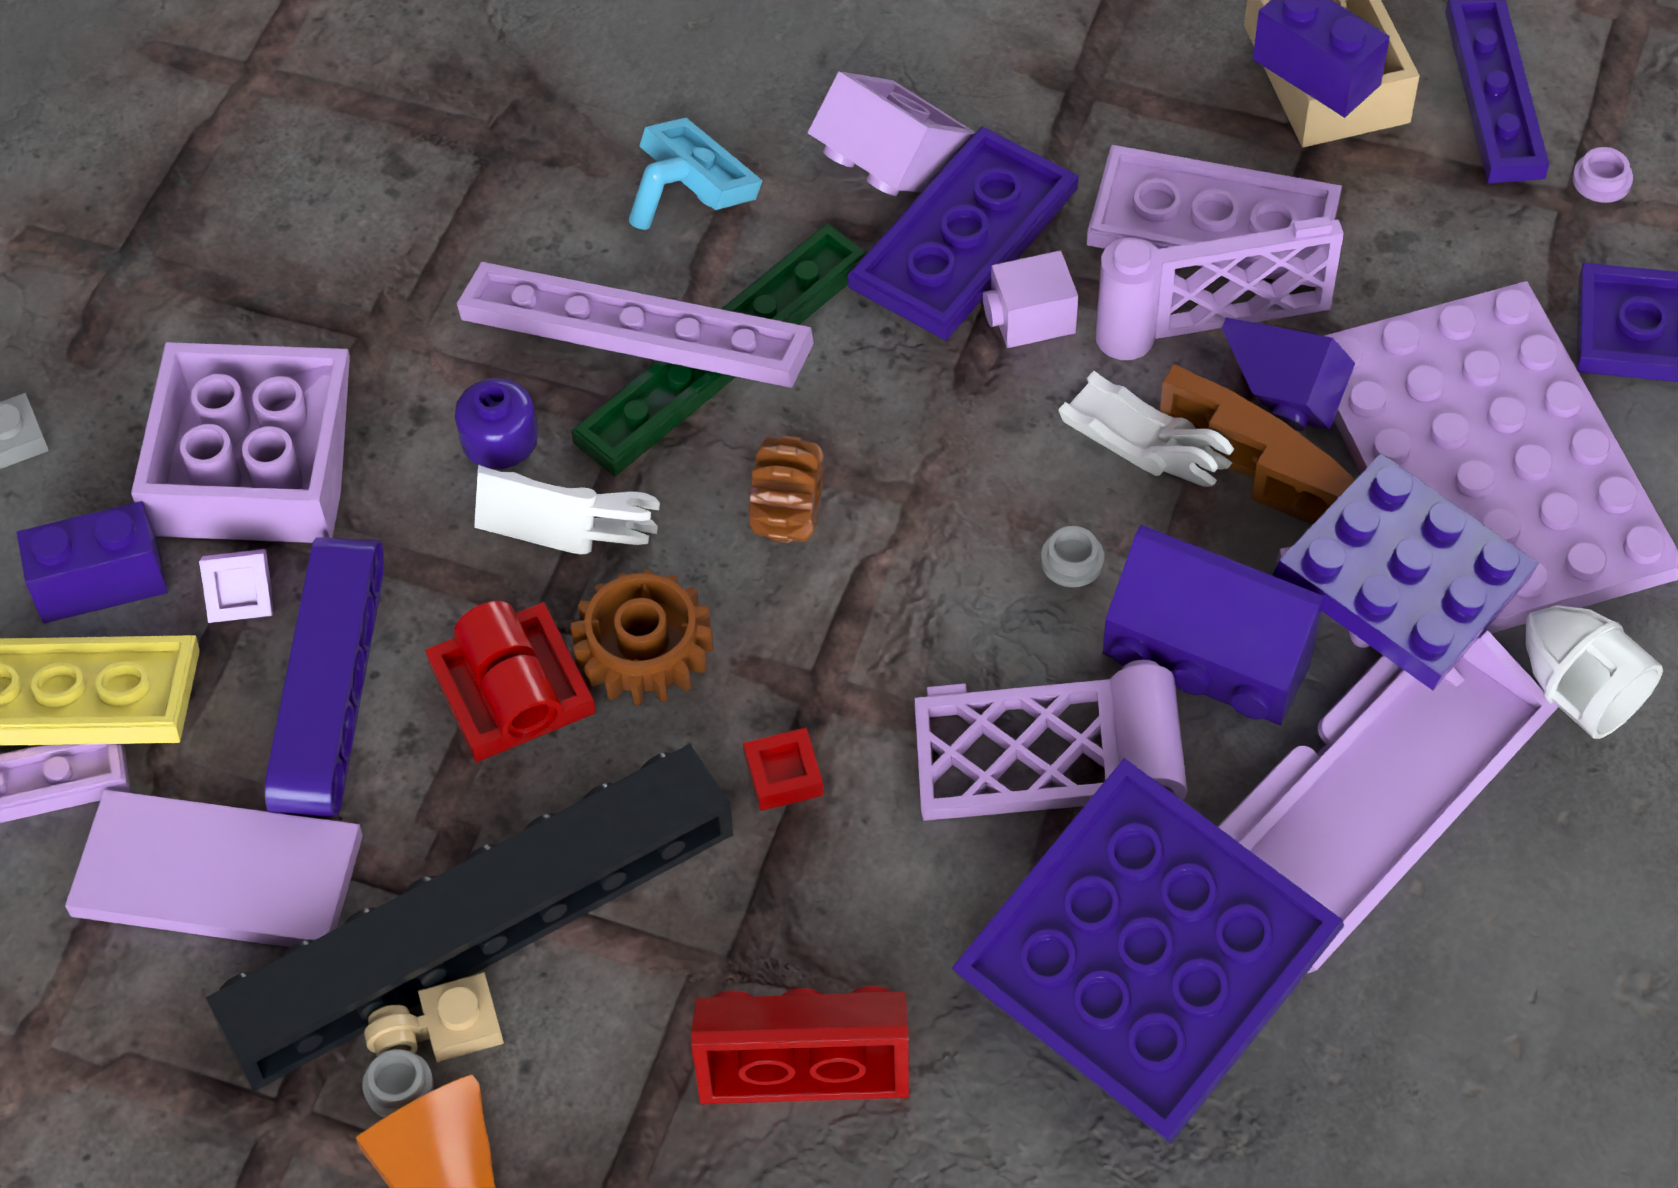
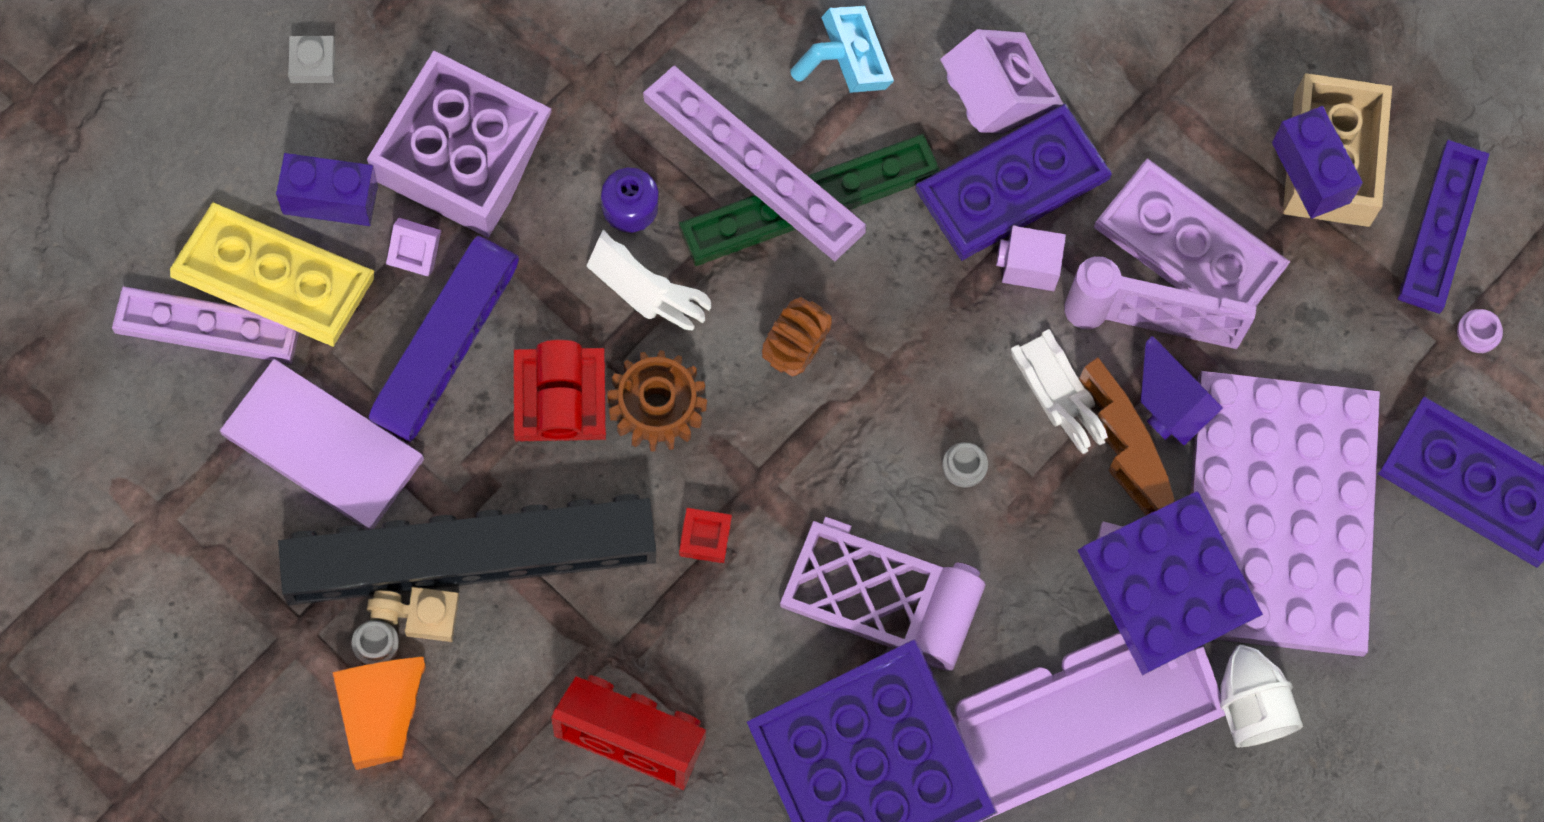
camera: 15 degrees right, 15 degrees up
dark purple slope [1102,525,1324,726] -> none

